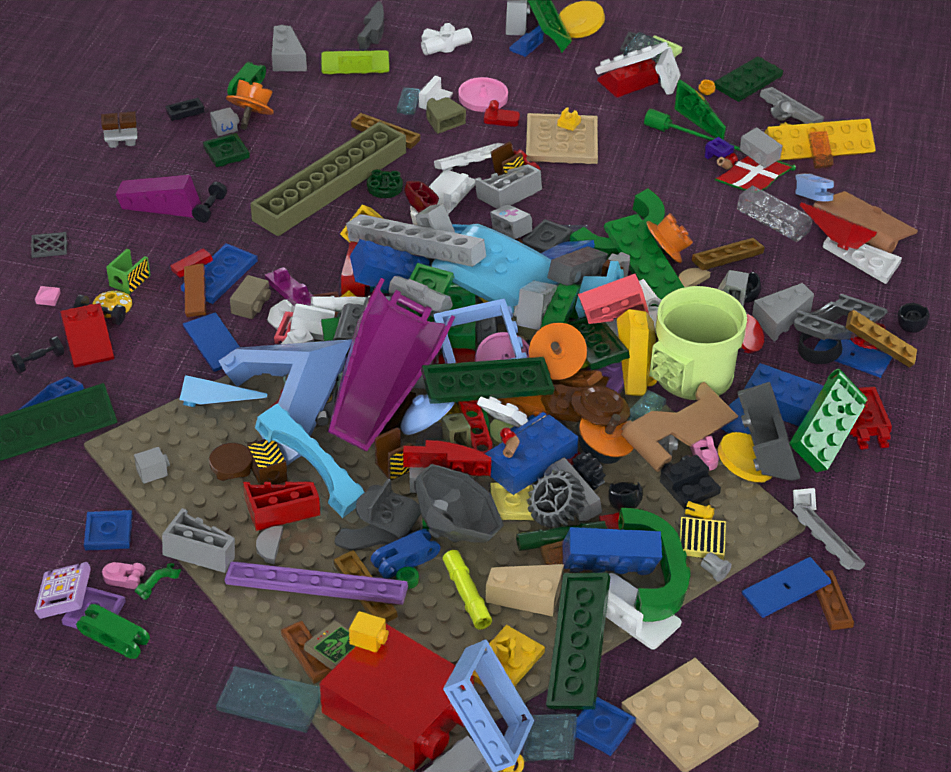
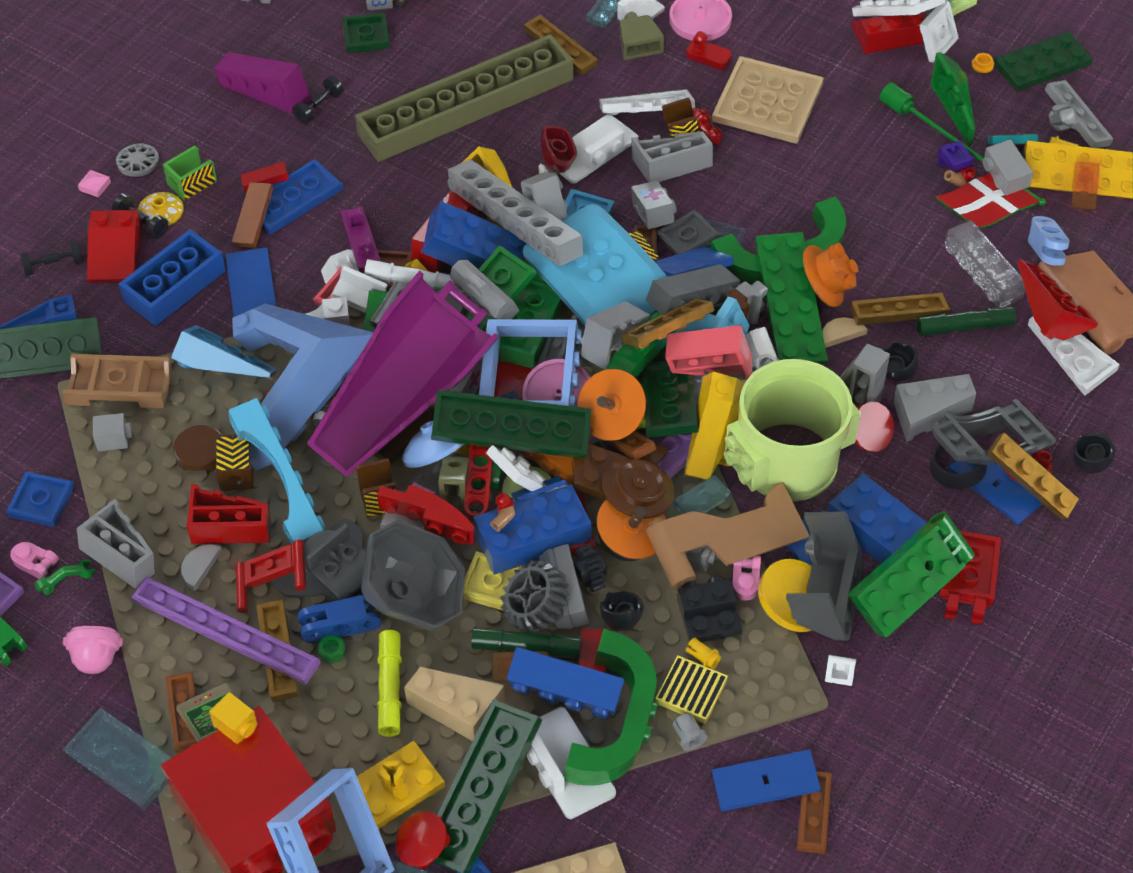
camera: 20 degrees right, 10 degrees up
dark grey window [31,232,68,258] -> none
dark tan brick [230,275,271,319] -> none
dark green tile [367,169,403,198] -> none
yellow tile [557,108,581,131] -> none
light grey plate [793,504,865,570] -> none
none -> medium nougat piece [62,354,172,408]
none -> bright pink helmet [63,626,123,674]
none -> light grey wheel [116,143,159,177]
none -> blue brick [119,229,226,327]
none -> red plate [236,539,306,613]
none -> red dish [395,811,450,870]
none -> pearl gold plate [622,299,714,349]
none -> dark green piece [916,306,1016,336]
none -> teal tile [988,134,1038,145]

